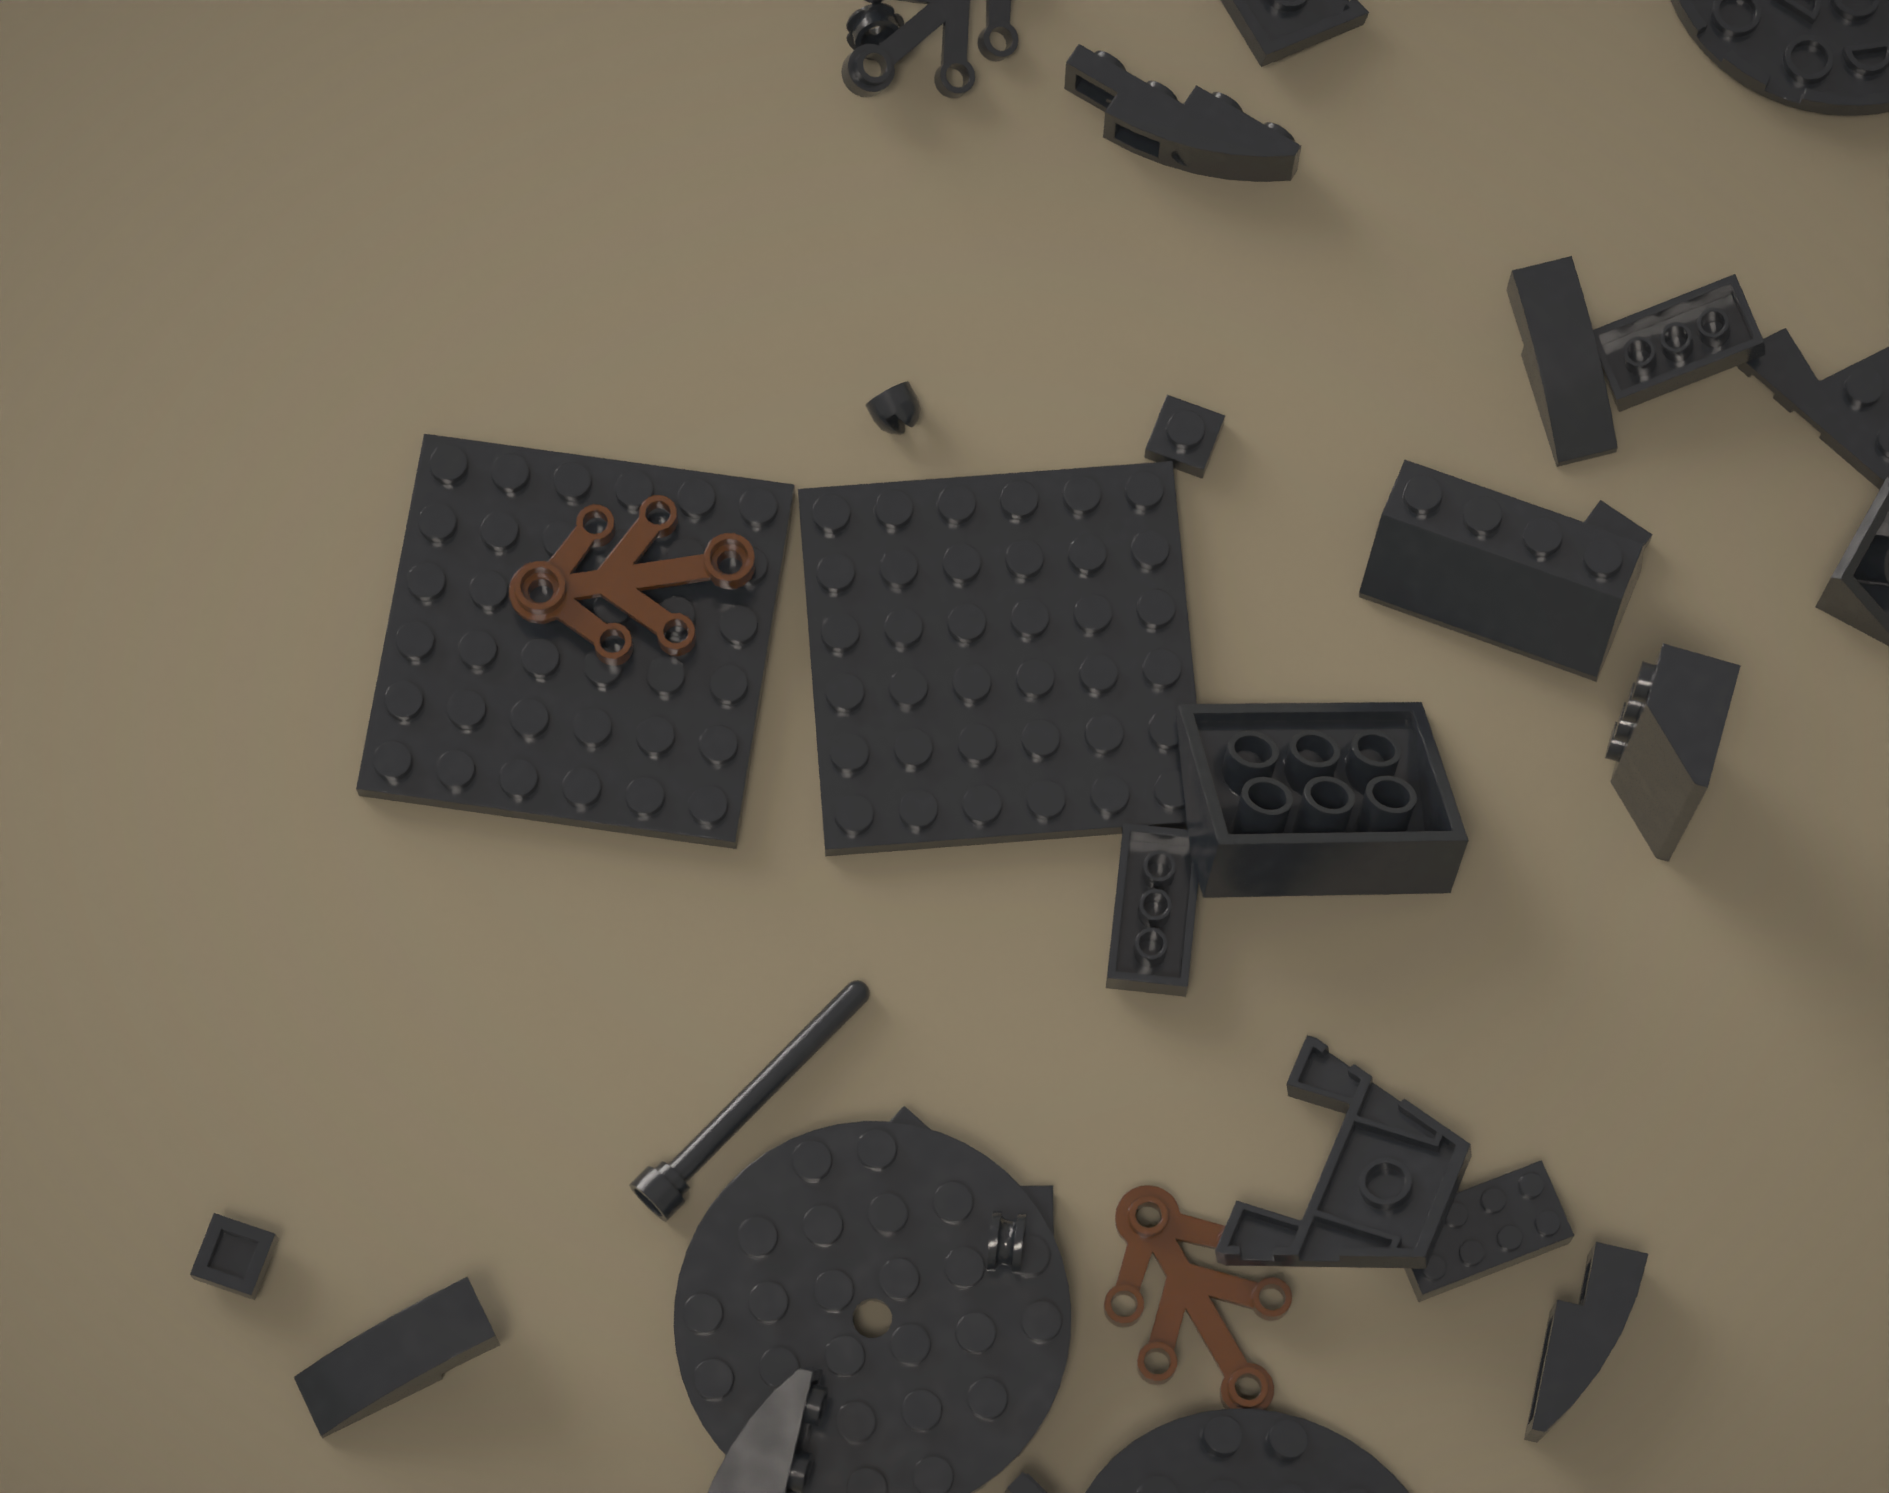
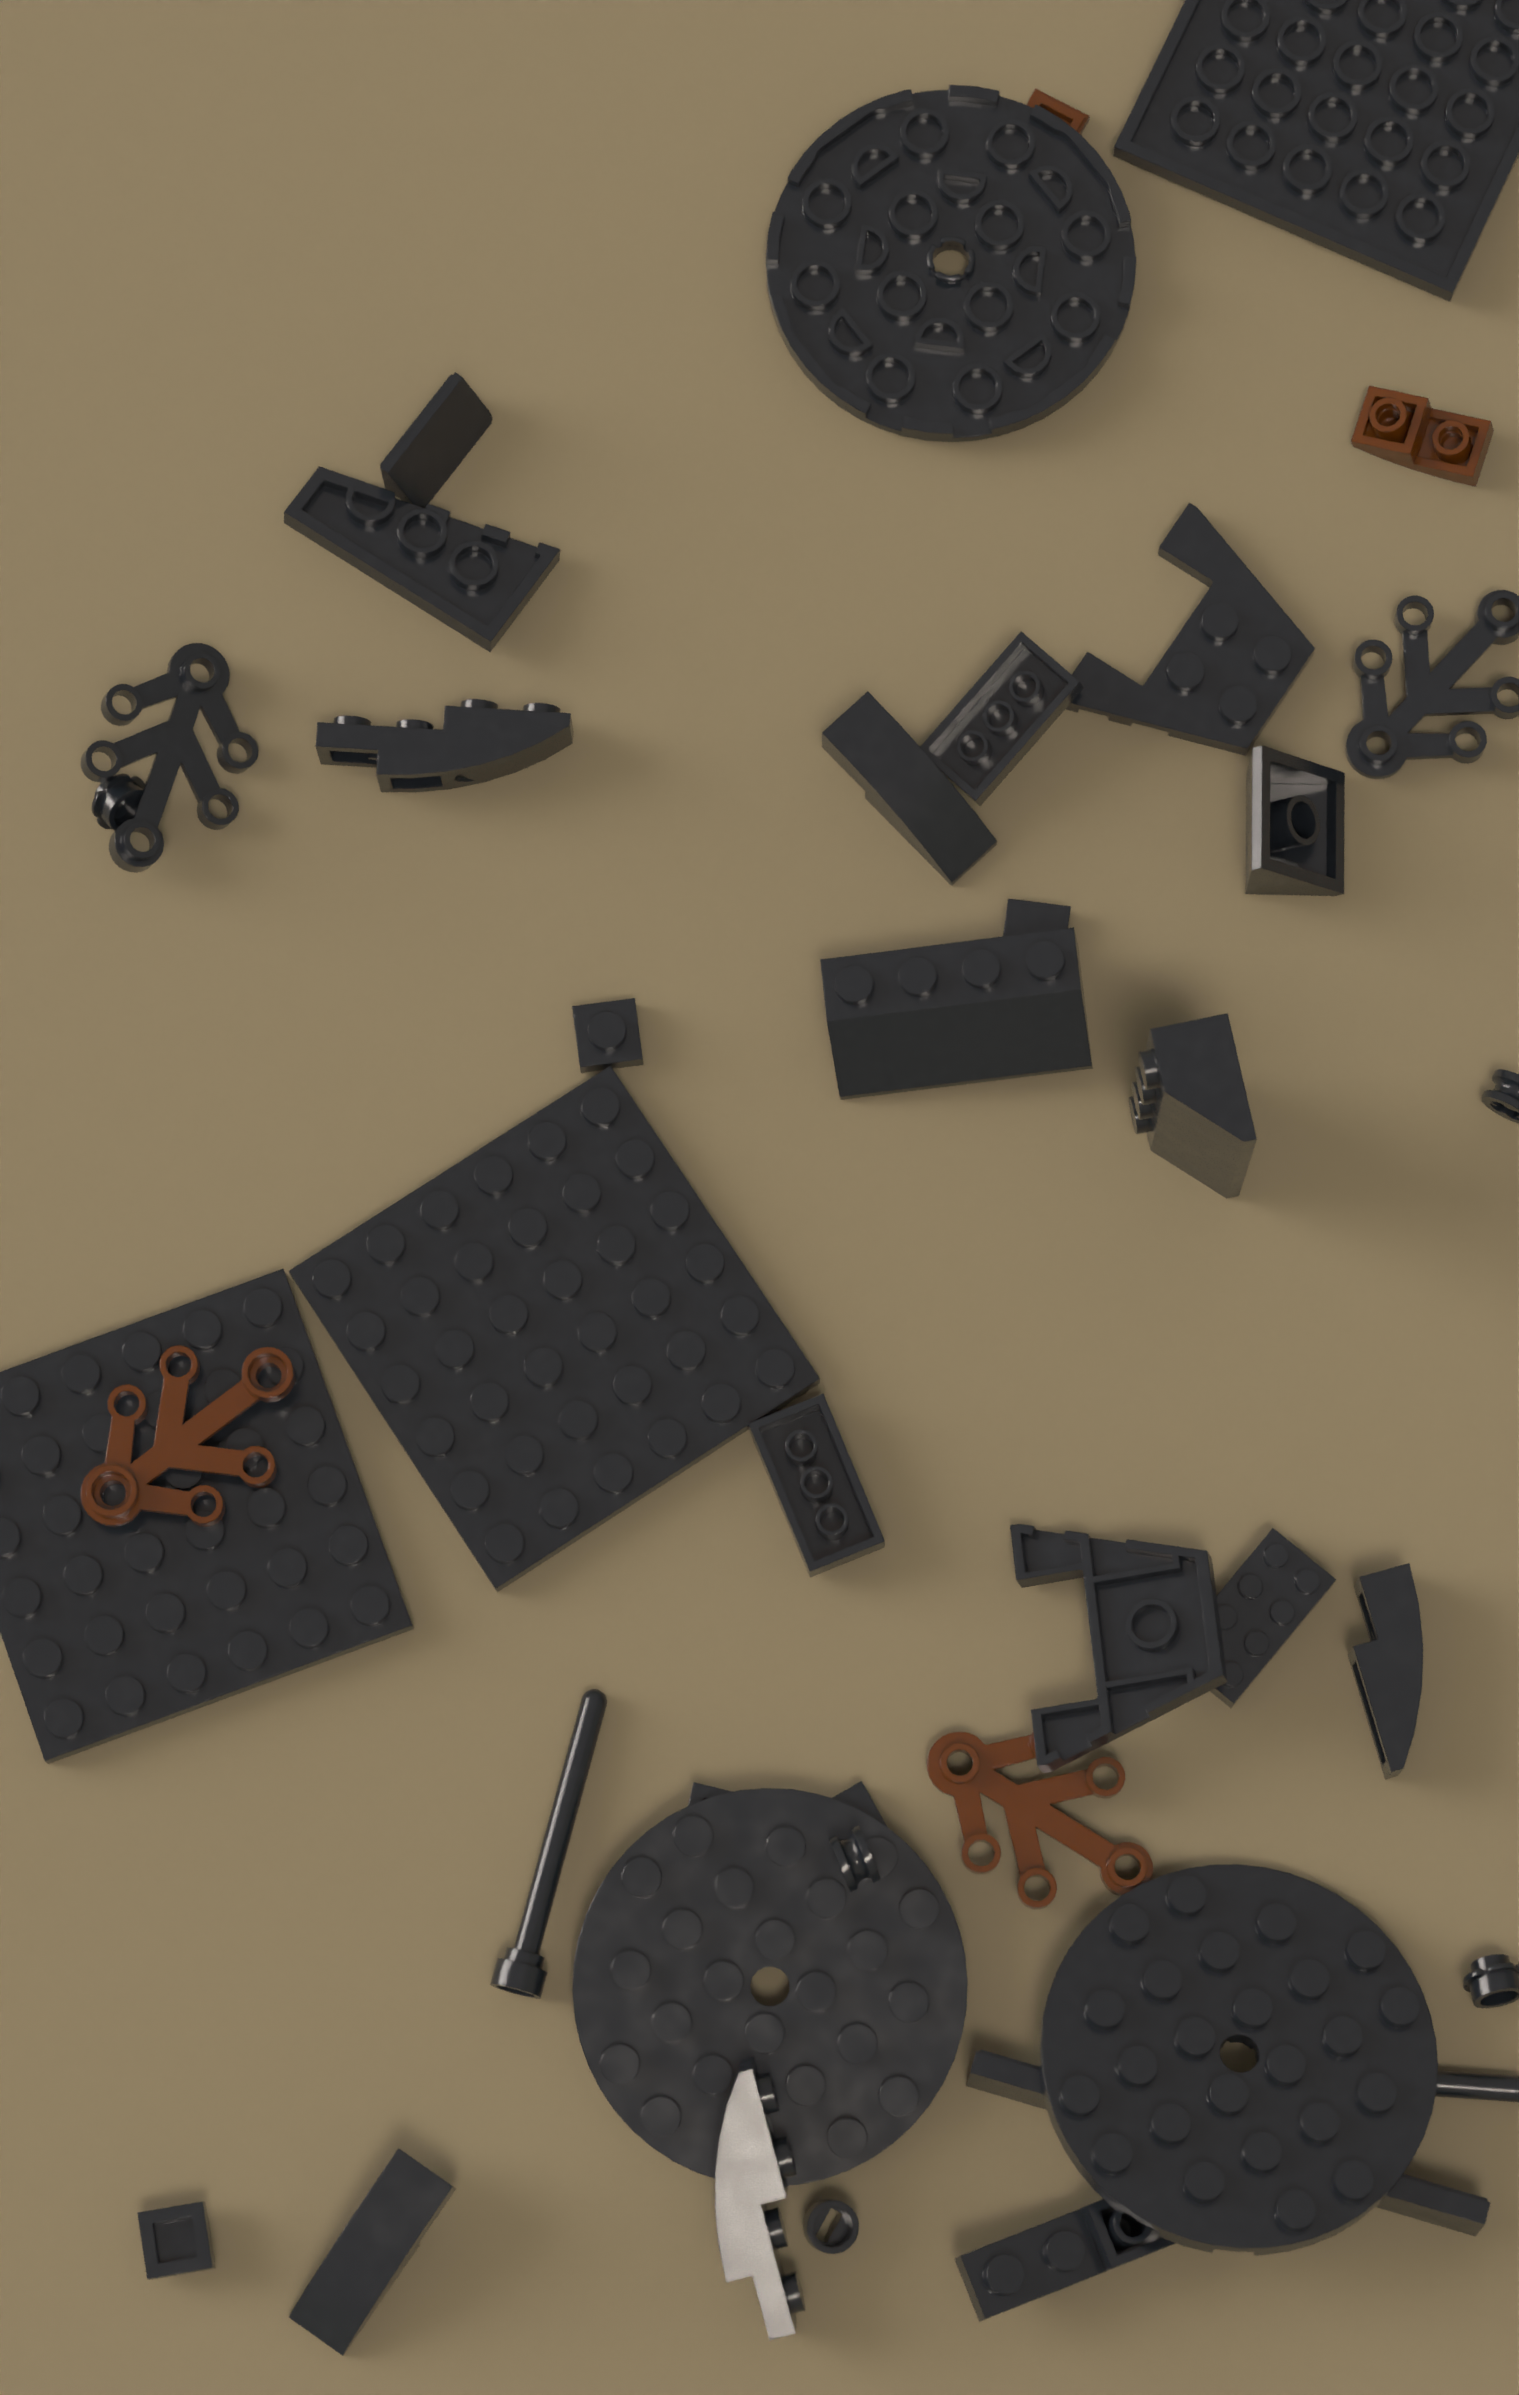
camera: 25 degrees left, 5 degrees up
black hinge [865,381,921,435] -> none
black slope [1176,702,1469,898] -> none

